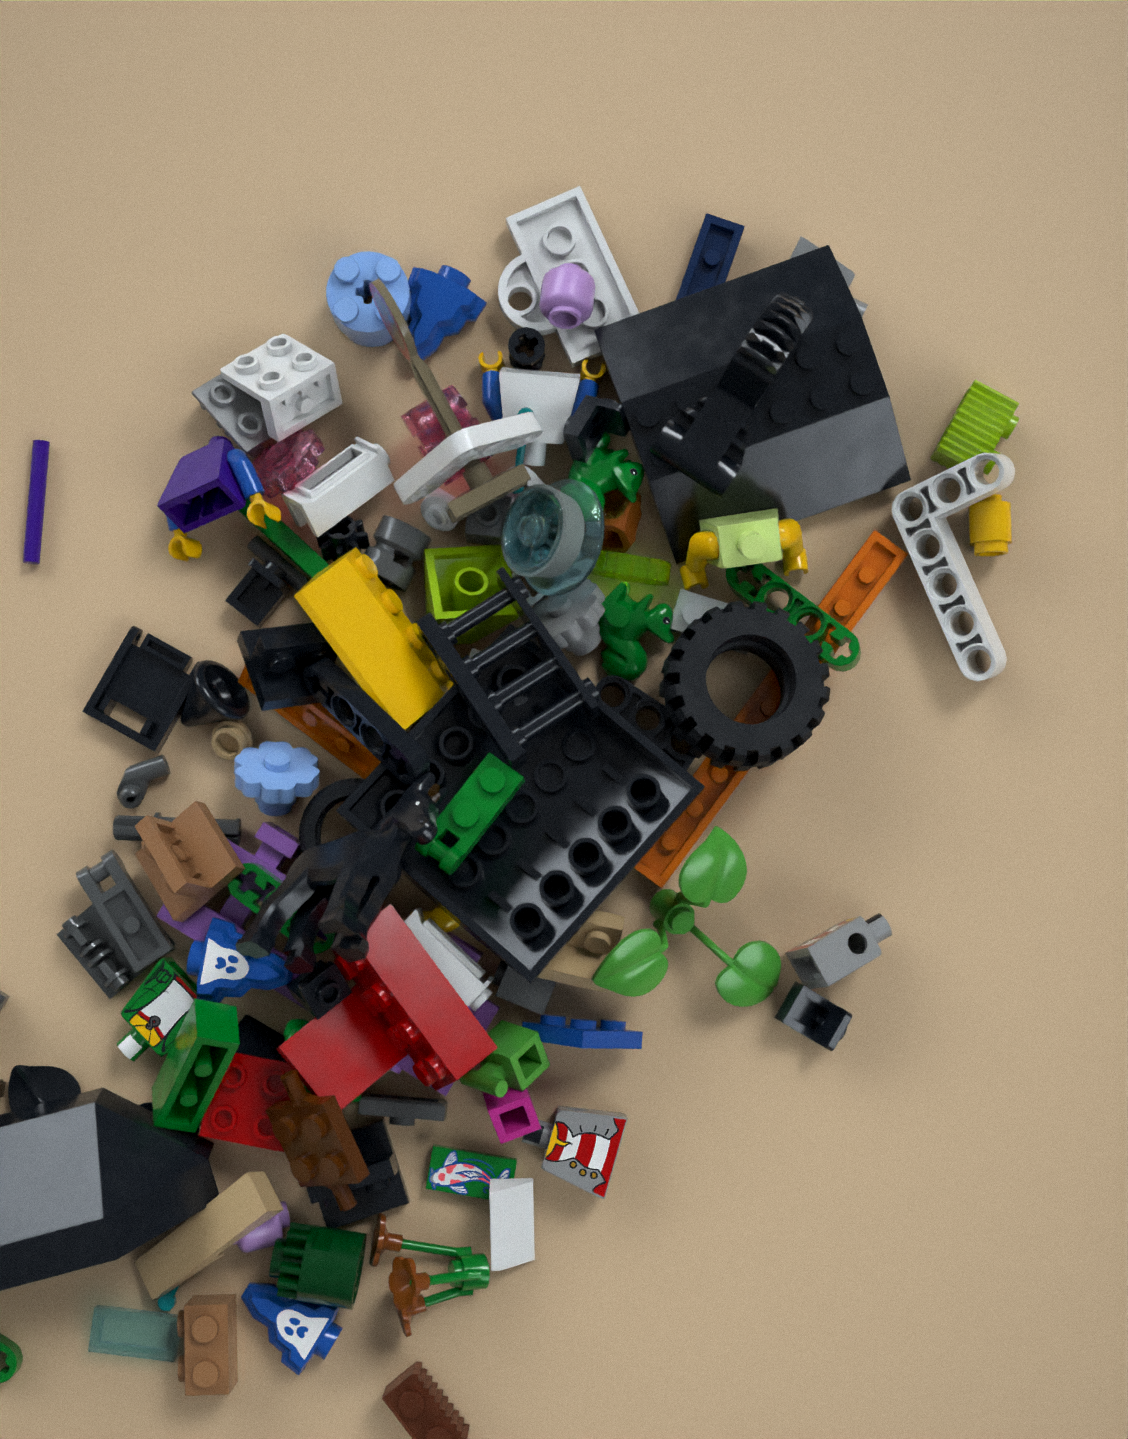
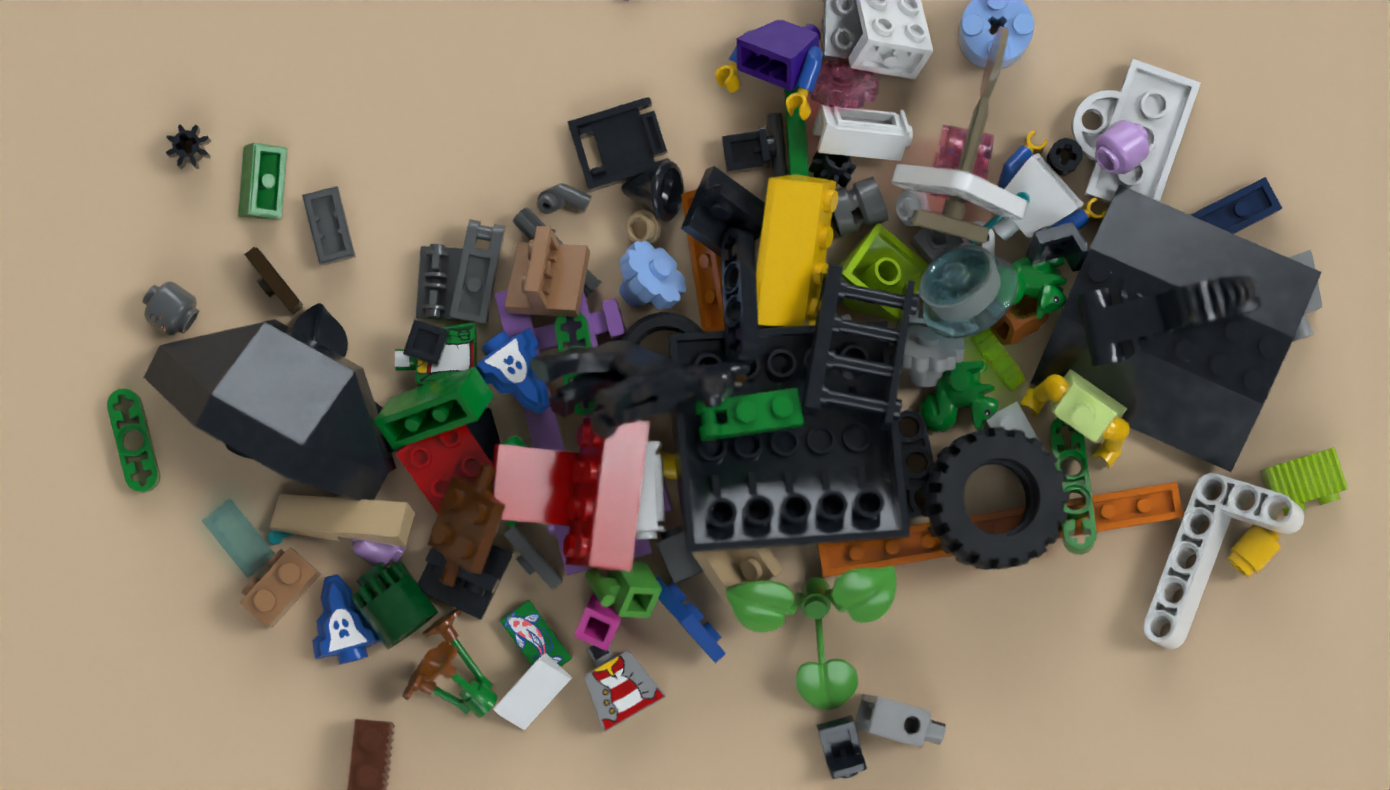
camera: 45 degrees right, 0 degrees up
black bracket [286,959,352,1020] -> none
blue rock [408,265,487,361] -> none
none -> black tile [403,319,450,366]

